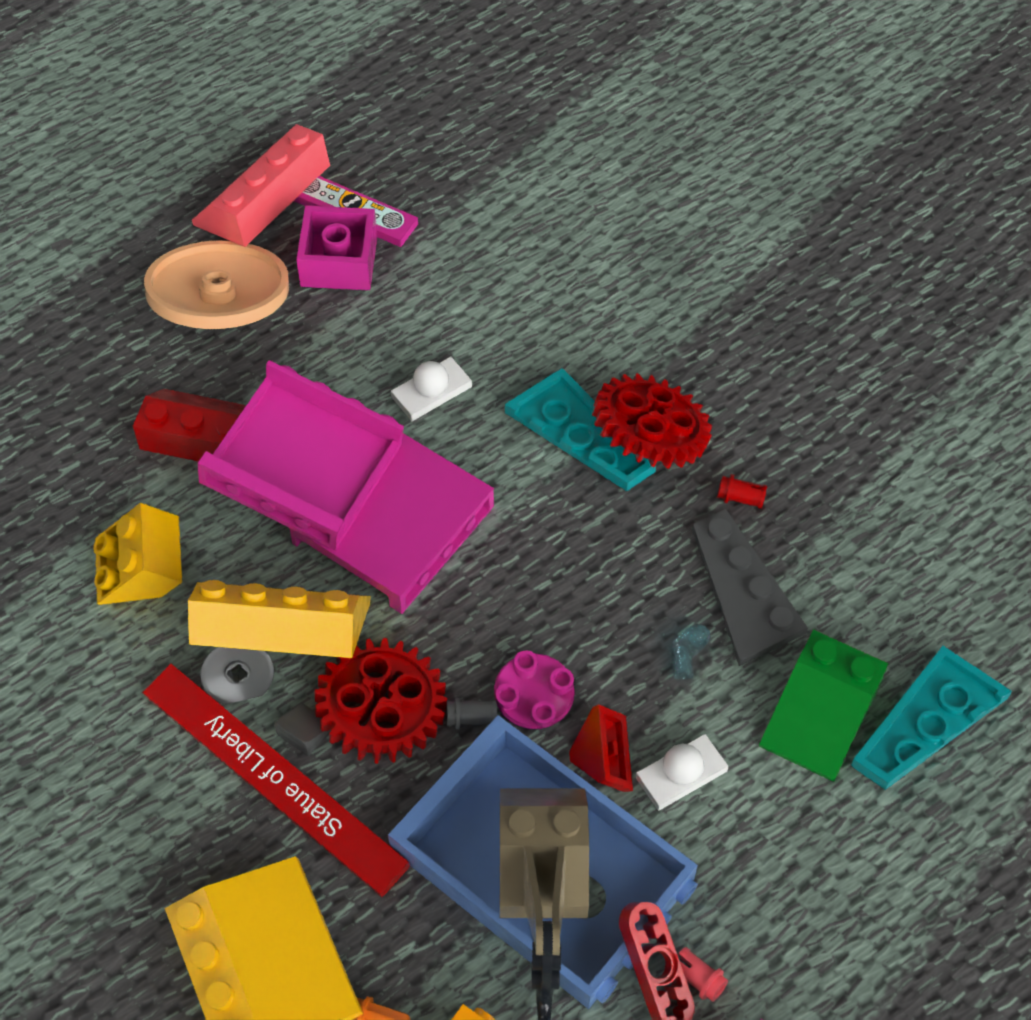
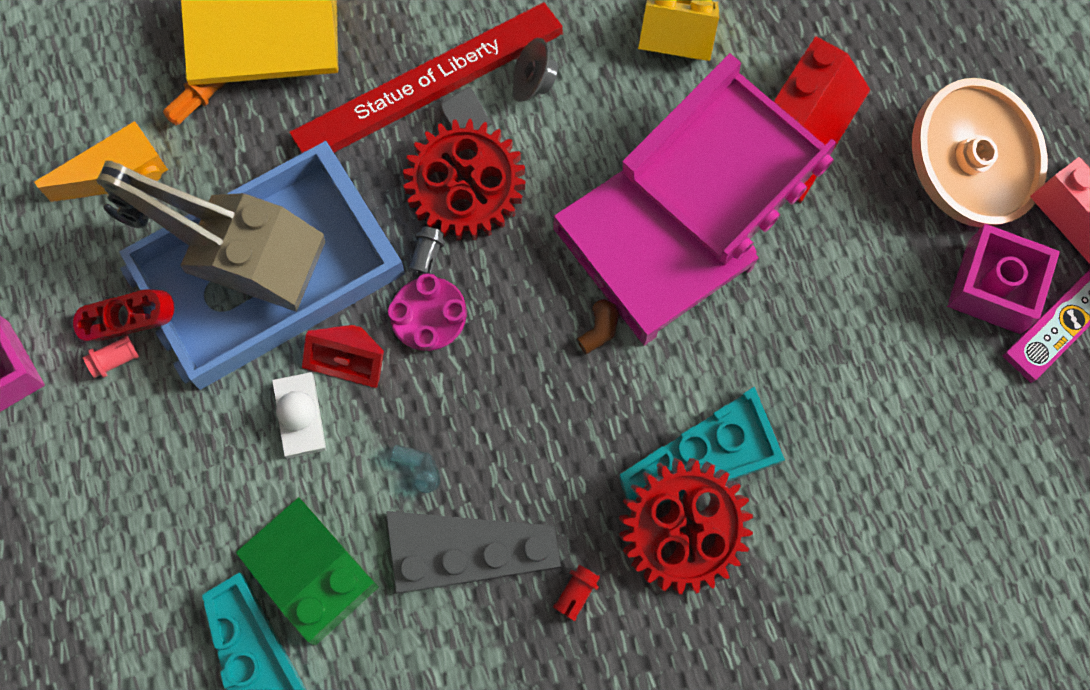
camera: 105 degrees right, 15 degrees up
yellow slope [188,580,371,658] -> none
white tile [391,357,472,421] -> none
none -> reddish brown arm [576,299,619,355]

